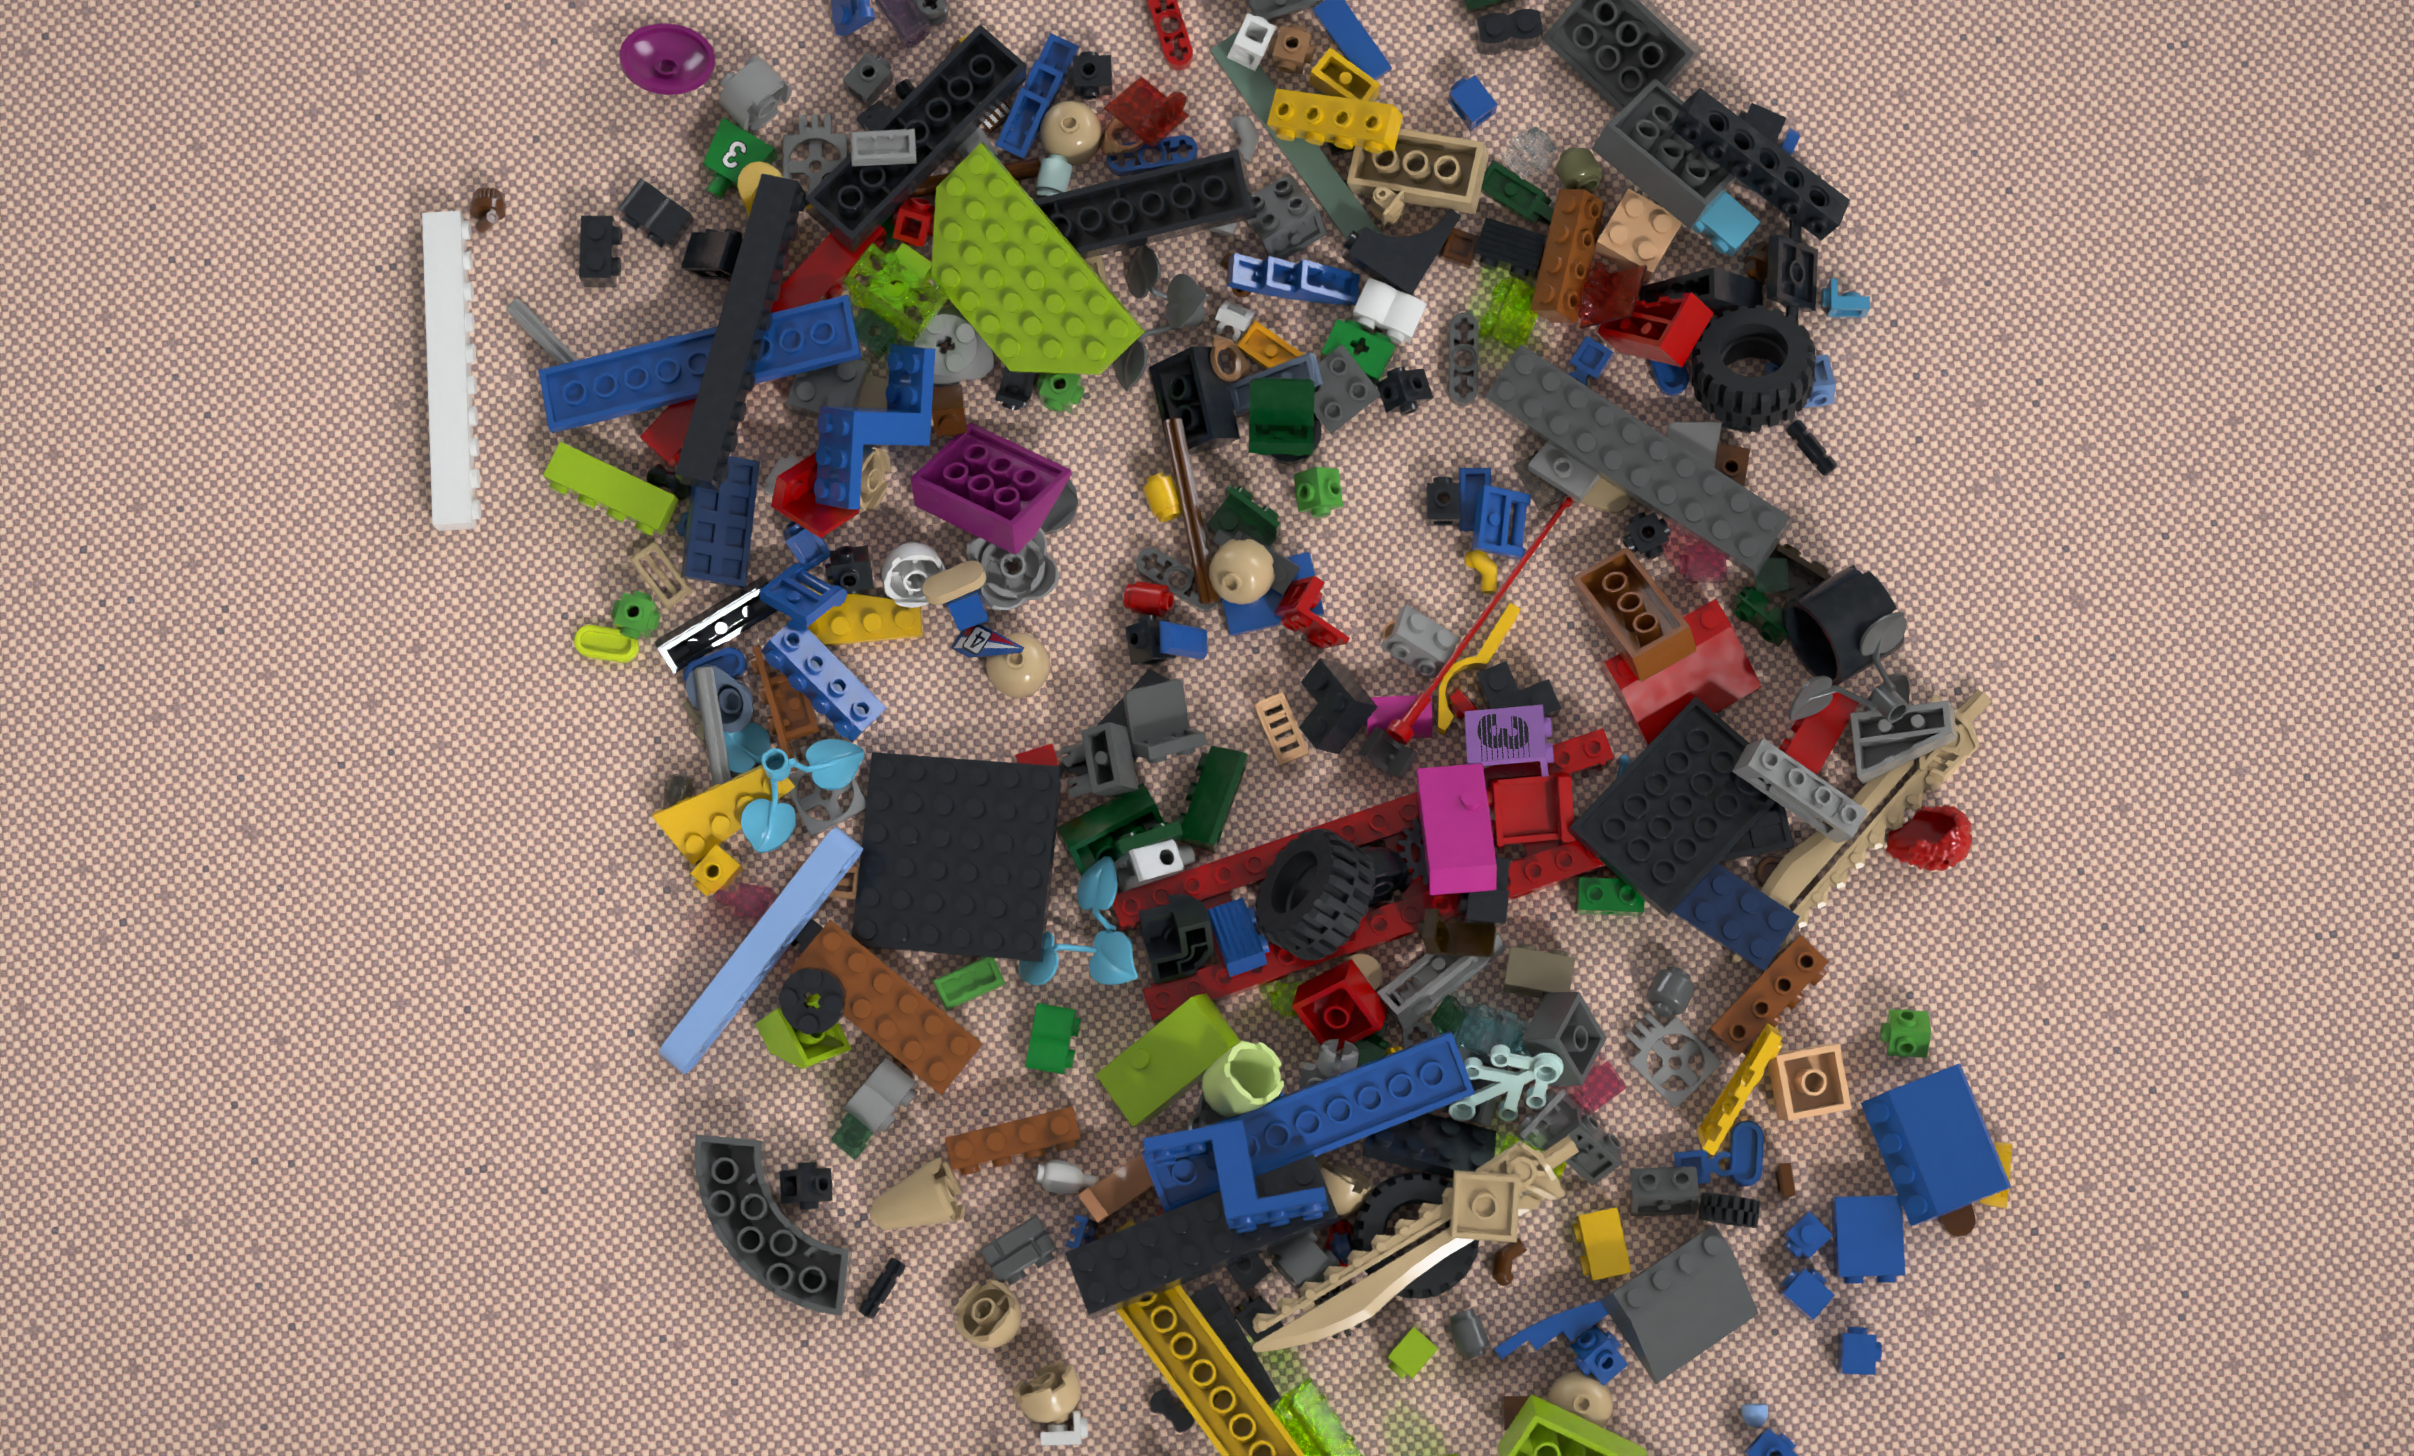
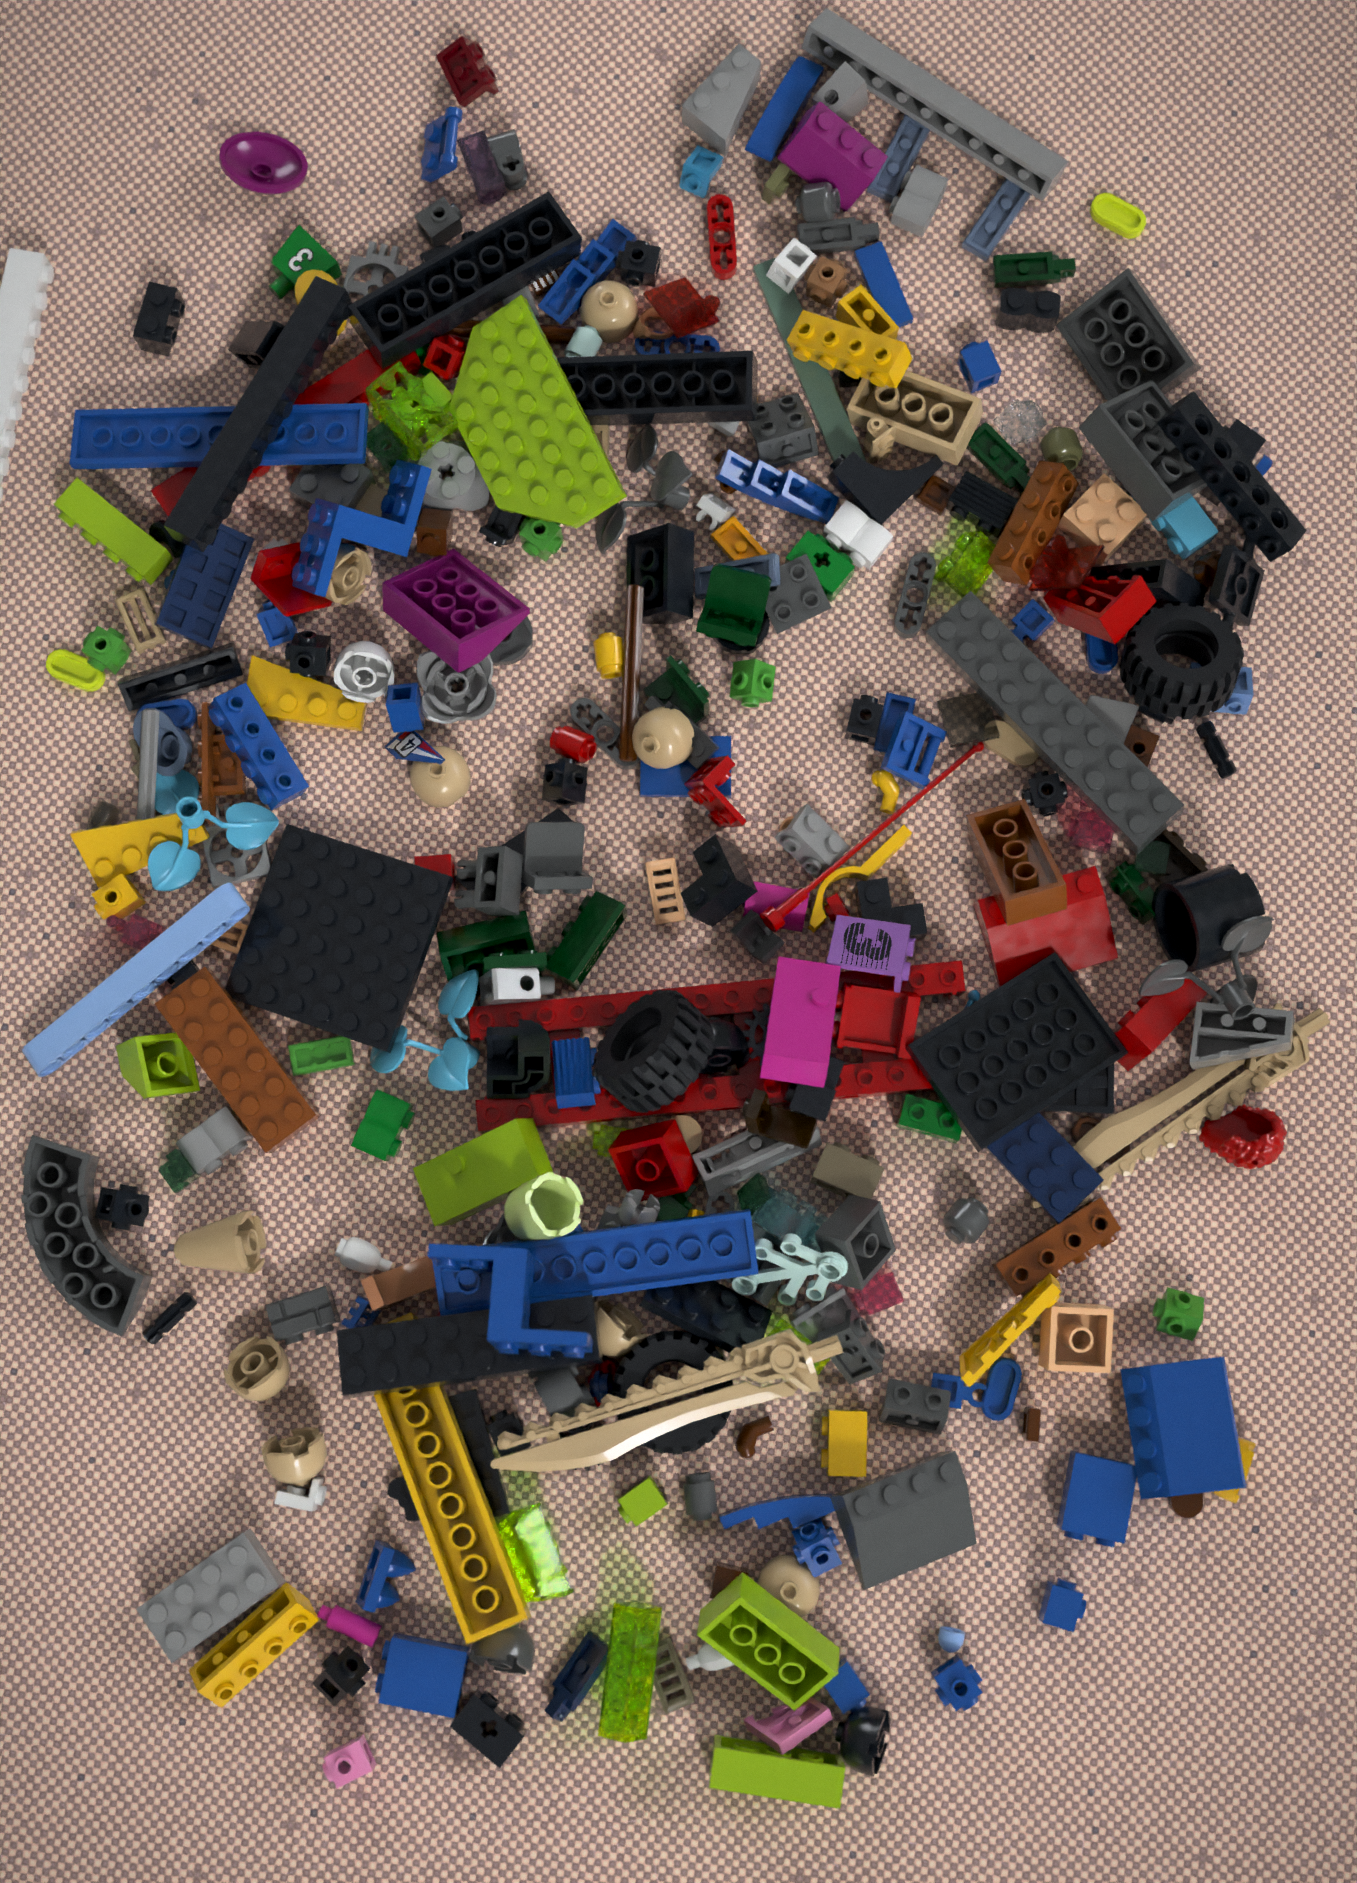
camera: 15 degrees right, 0 degrees up
reddish brown piece [469,188,506,233] -> none
light grey axle [506,299,579,365] -> none
black brick [618,178,694,250] -> none
light grey brick [719,55,792,132] -> none
blue plate [759,563,847,627] -> none
black plate [778,967,846,1034] -> none
light grey plate [850,129,916,166] -> none
tan tile [922,561,986,605] -> none
dark orange brick [945,1106,1082,1176] -> none
blue tile [1159,620,1208,660] -> none
medium nougat piece [1210,334,1250,382] -> none
black brick [1225,1254,1271,1293] -> none
light grey arm [1230,115,1259,163] -> none
black brick [1376,367,1434,416] -> none
tan tile [1450,1170,1521,1243] -> none
light grey plate [1528,442,1599,502] -> none
light grey piece [1624,1012,1722,1110] -> none
black tyre [1698,1192,1761,1228] -> none
light grey brick [1732,738,1868,843] -> none
blue brick [1780,1268,1835,1321] -> none
blue brick [1781,1211,1833,1259] -> none
dark azure bracket [1821,278,1870,317] -> none

